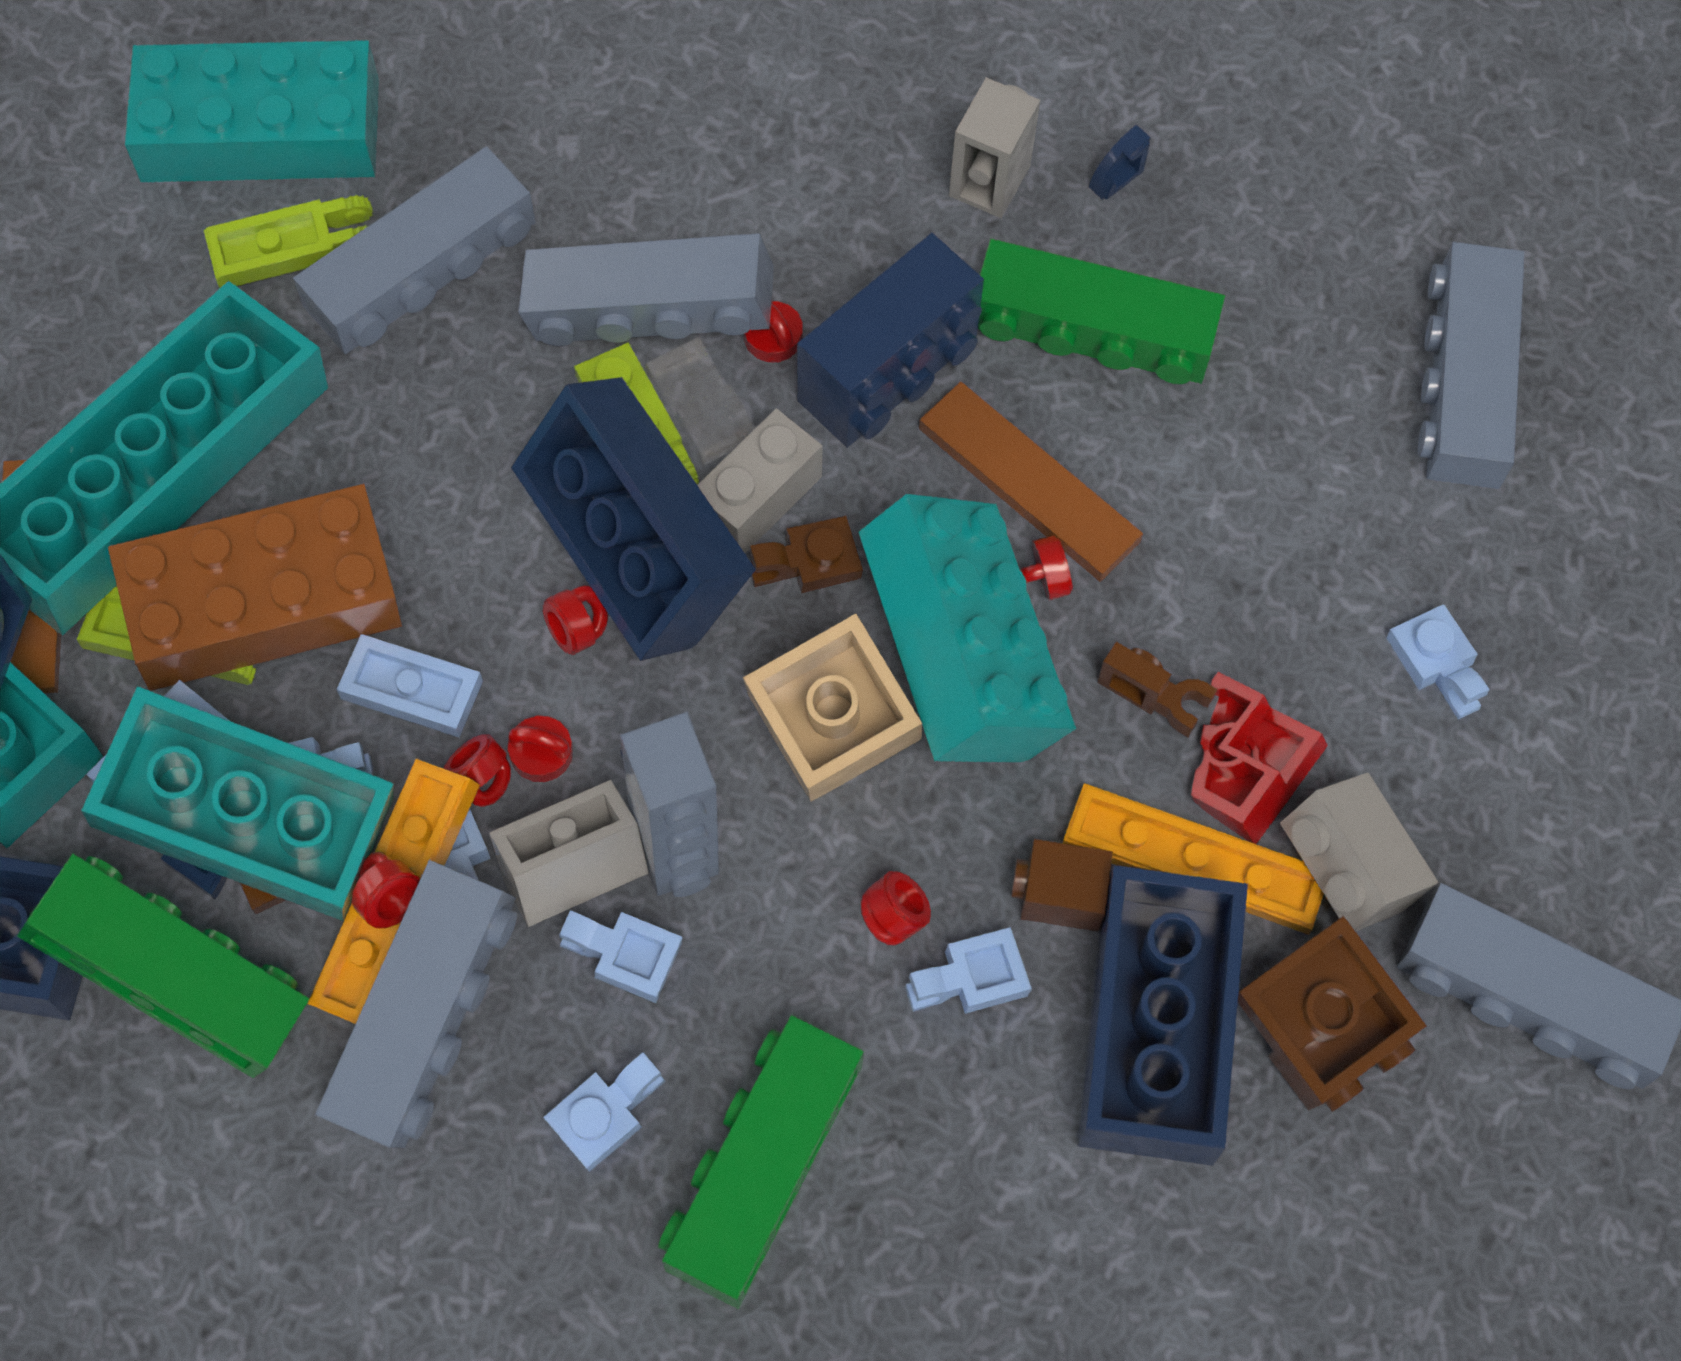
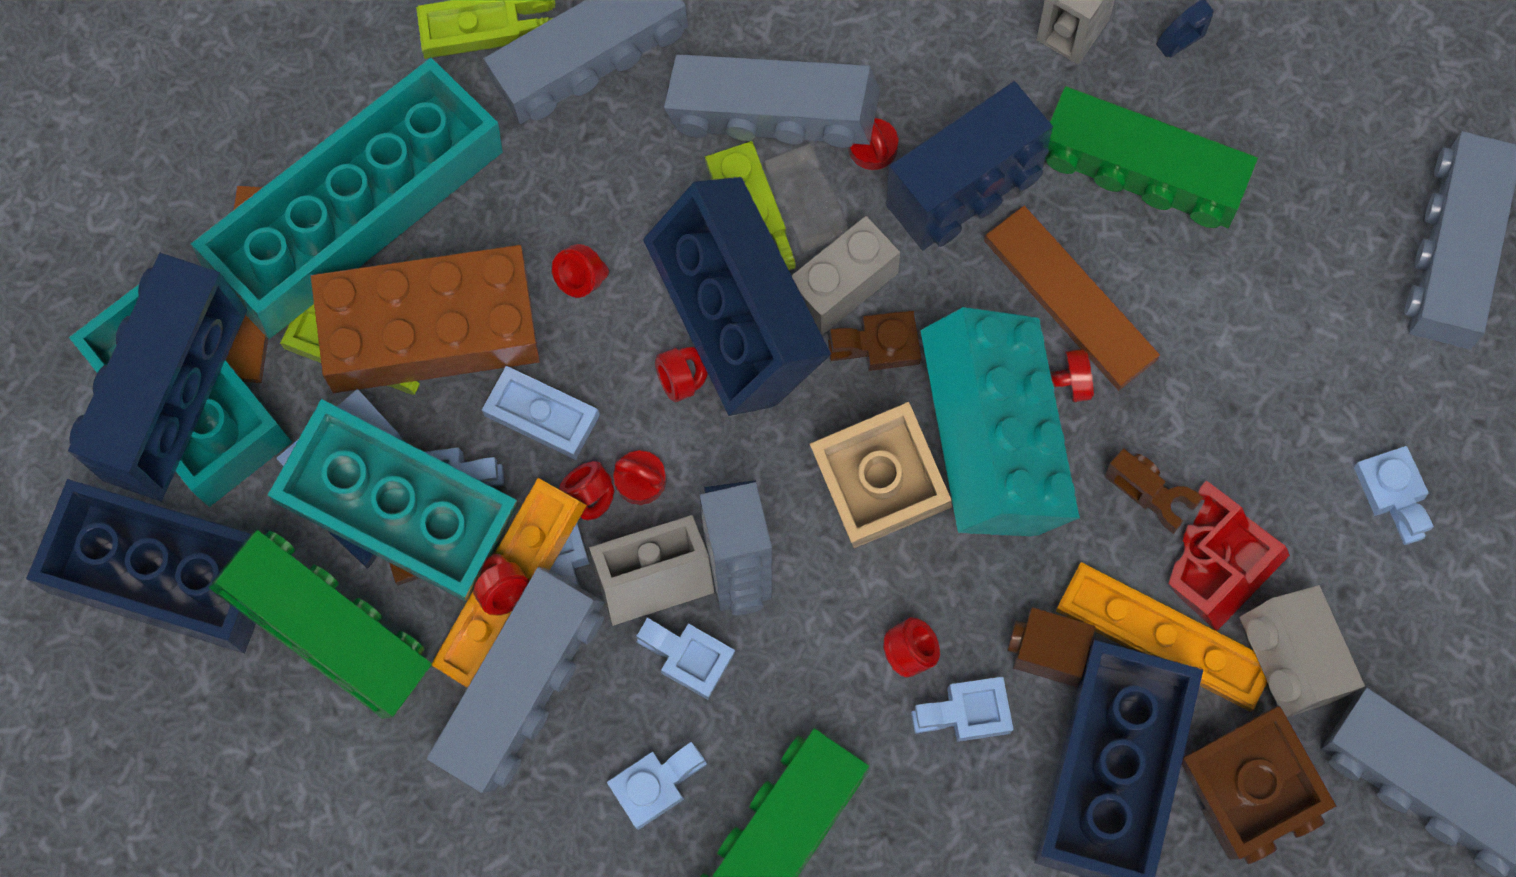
camera: 15 degrees right, 5 degrees up
none -> red tile [552,244,609,298]

